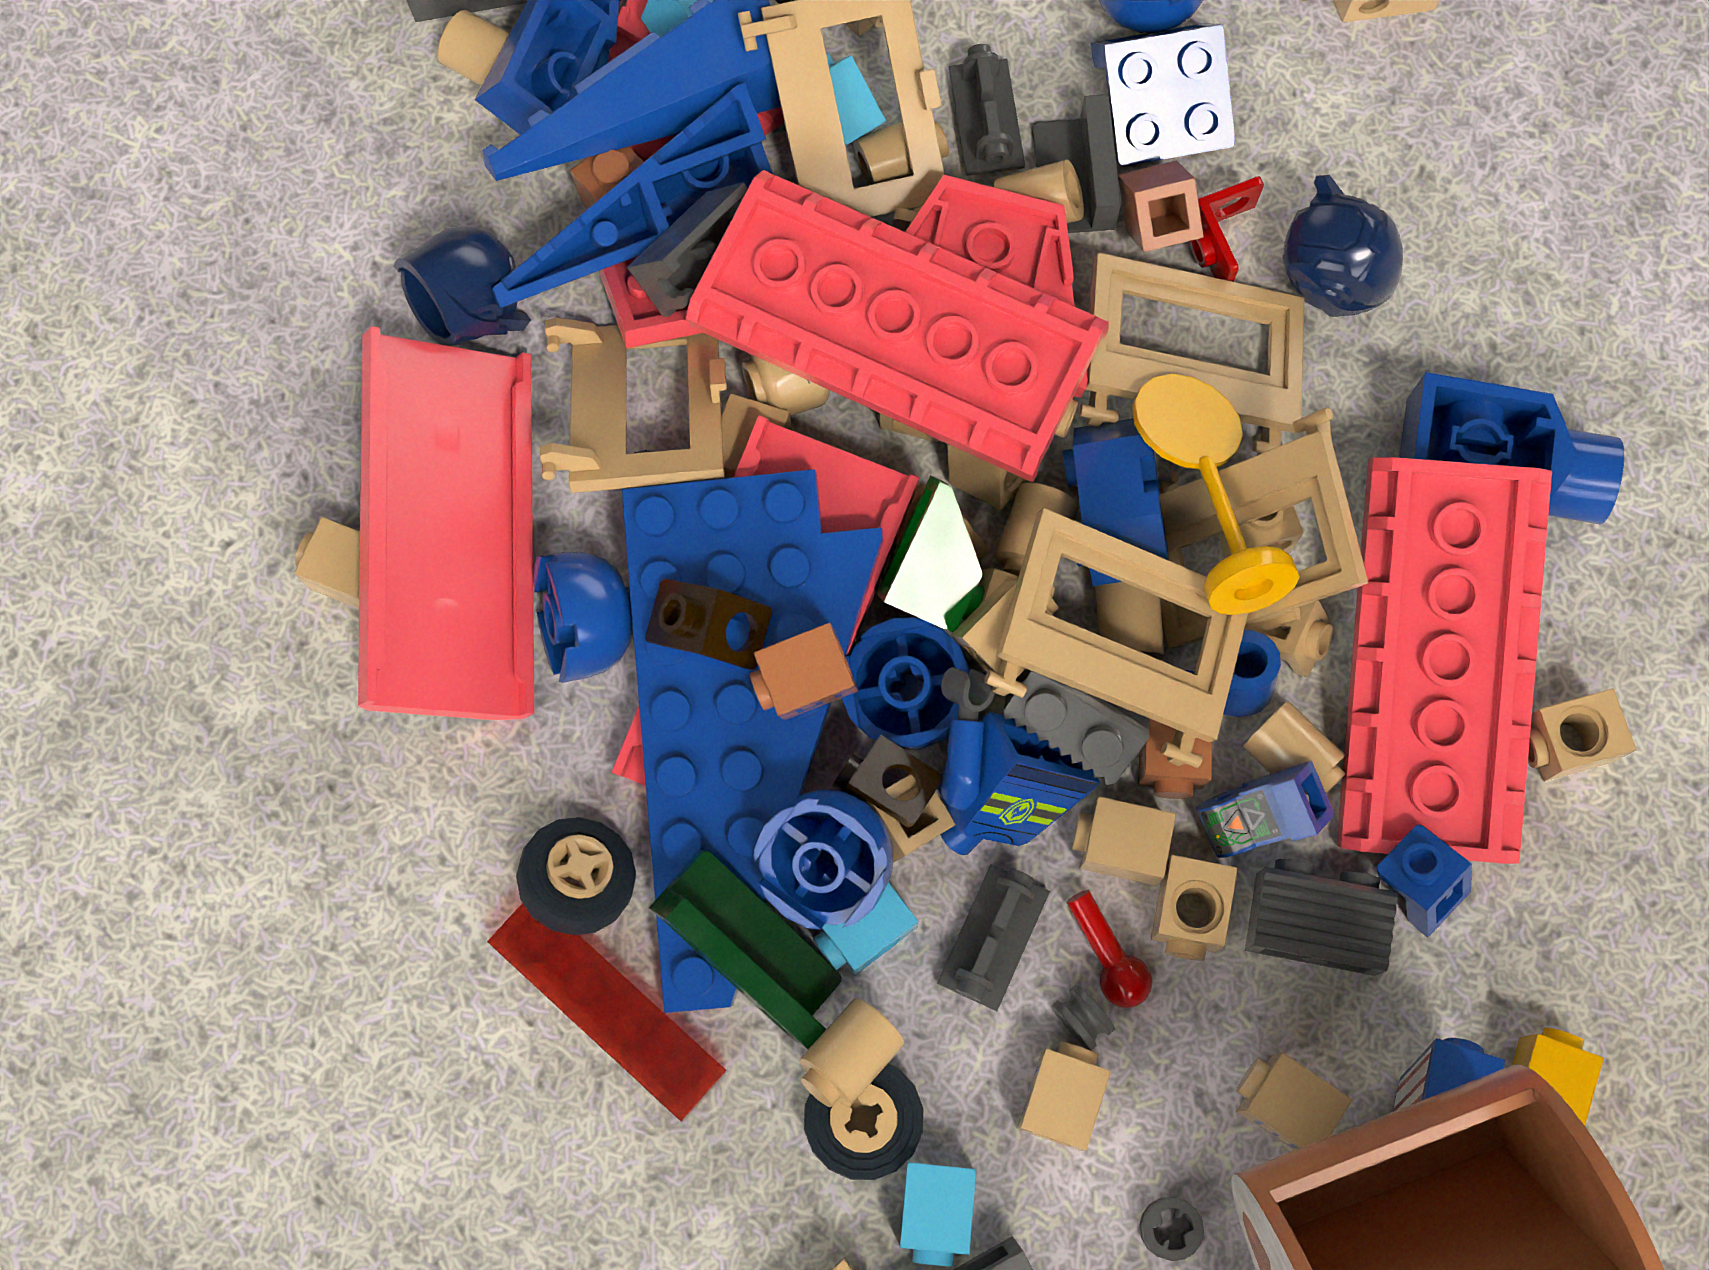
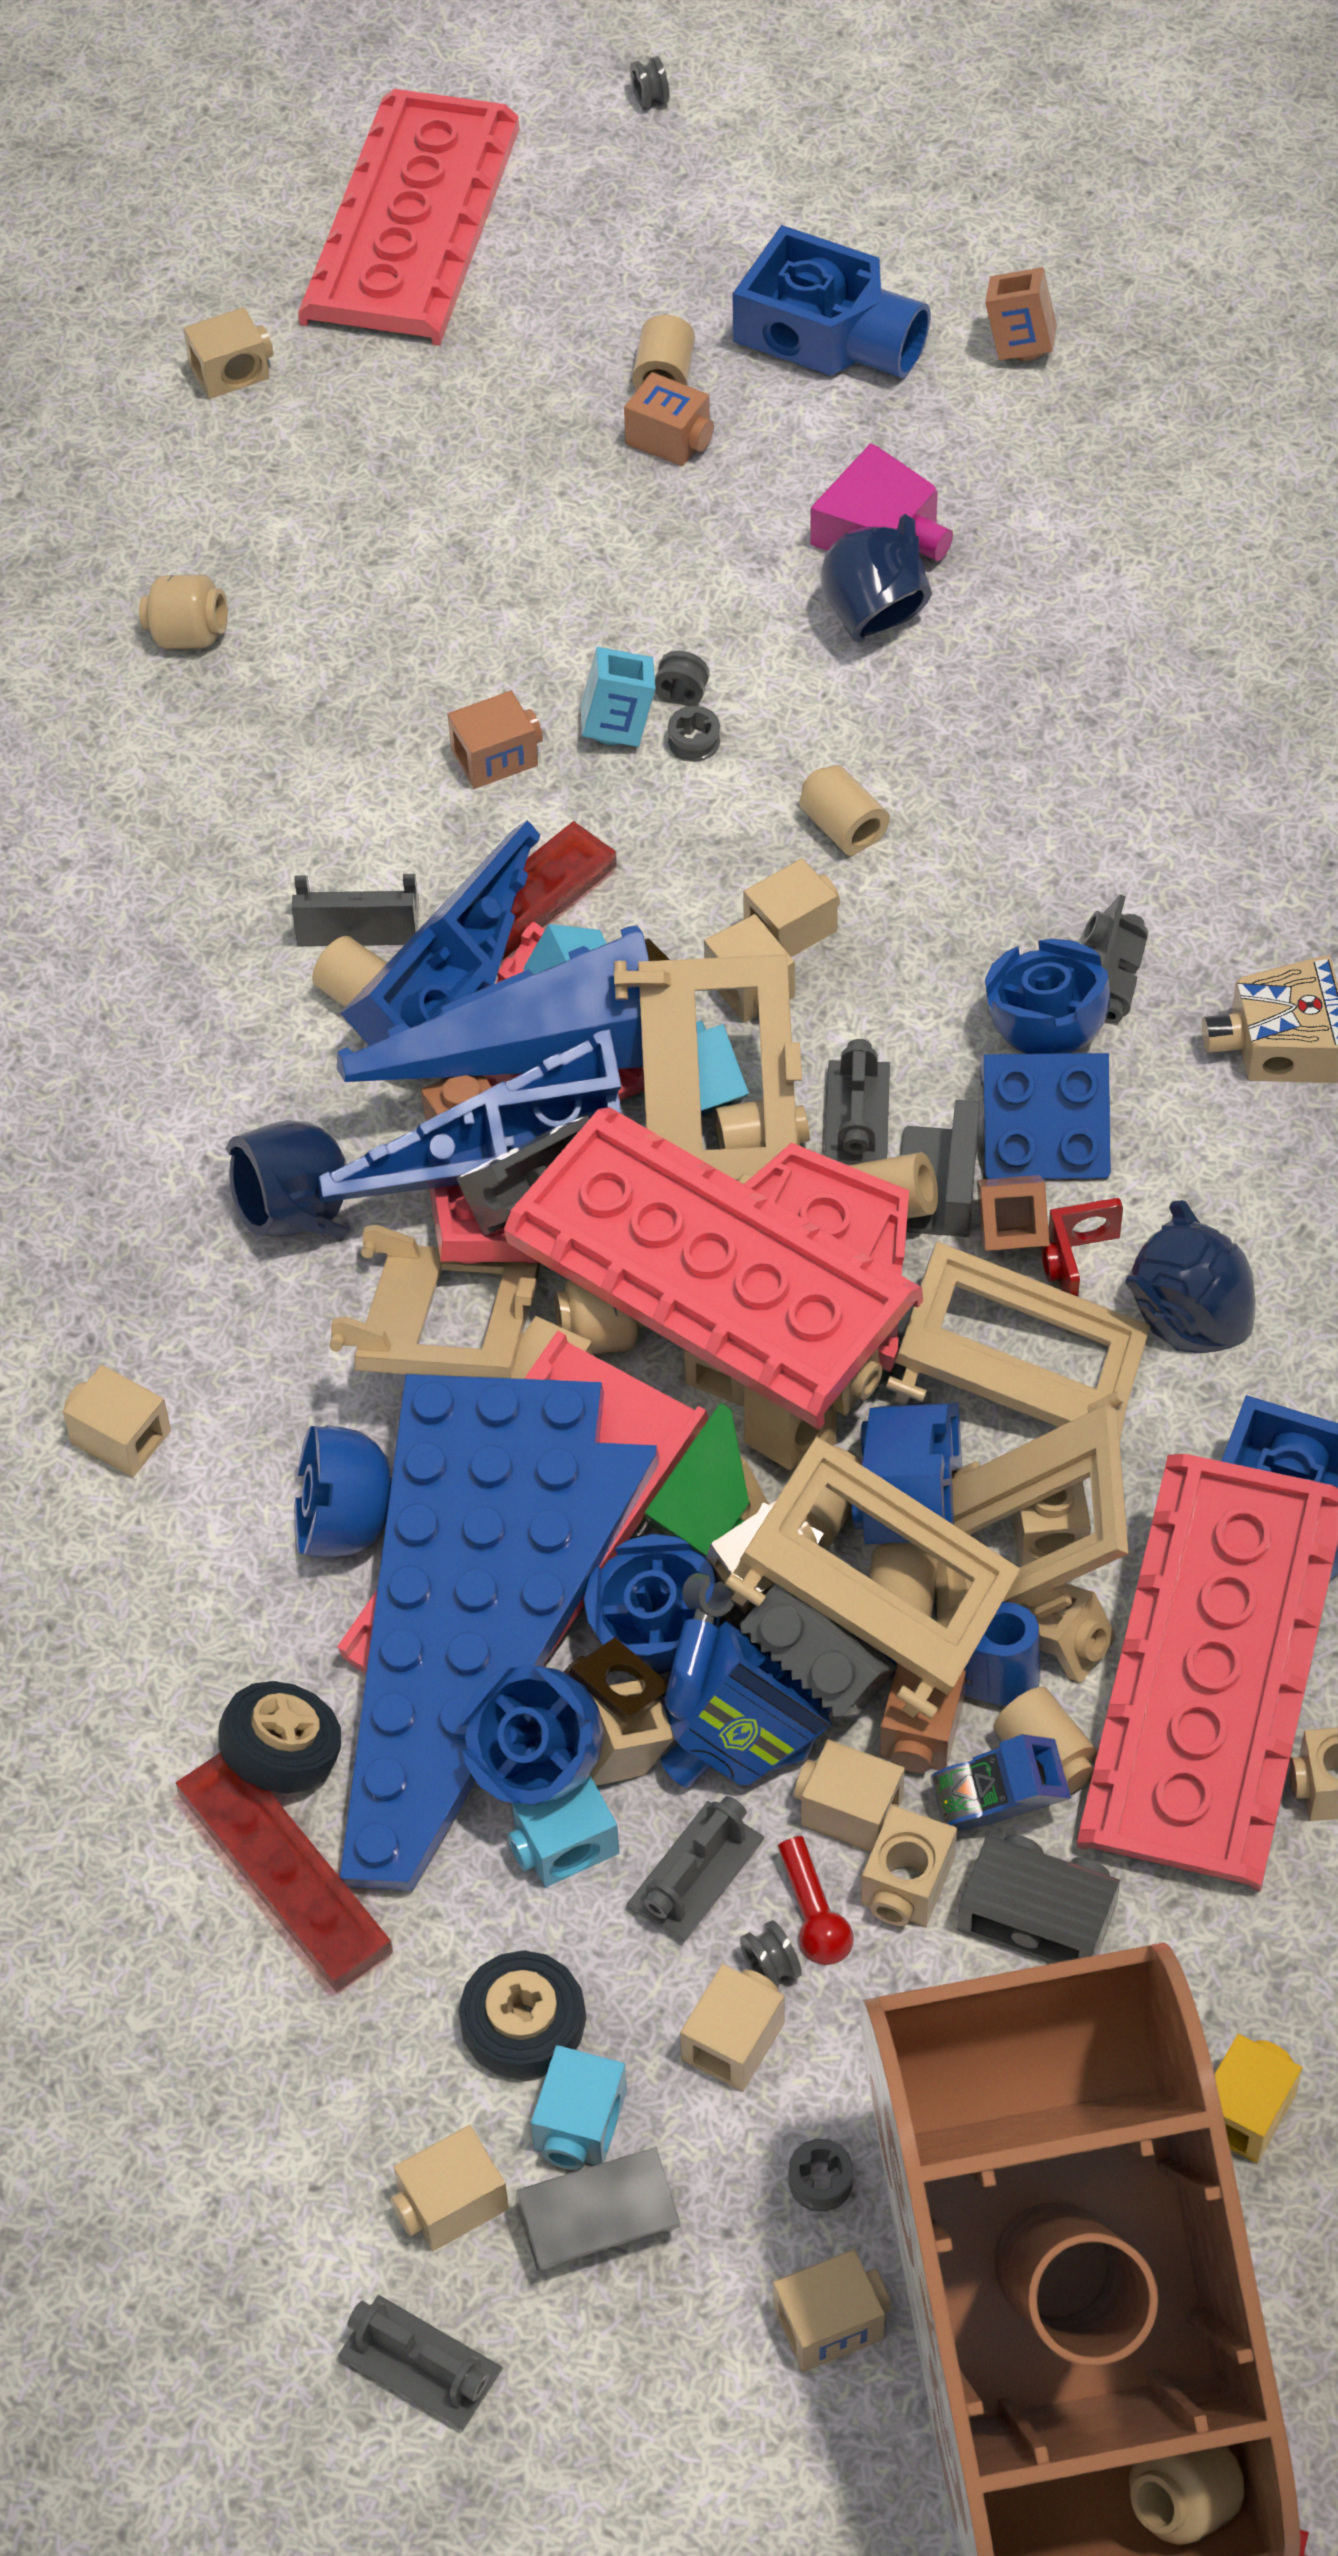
camera: 10 degrees right, 20 degrees down
coral ladder [358,326,534,720] -> none
dark brown bracket [645,579,772,670] -> none
dark green panel [649,849,842,1049] -> none
nougat brick [749,622,859,720] -> none
tan brick [799,998,904,1107] -> none
yellow piece [1132,374,1299,615] -> none
blue bracket [1377,825,1472,938] -> none

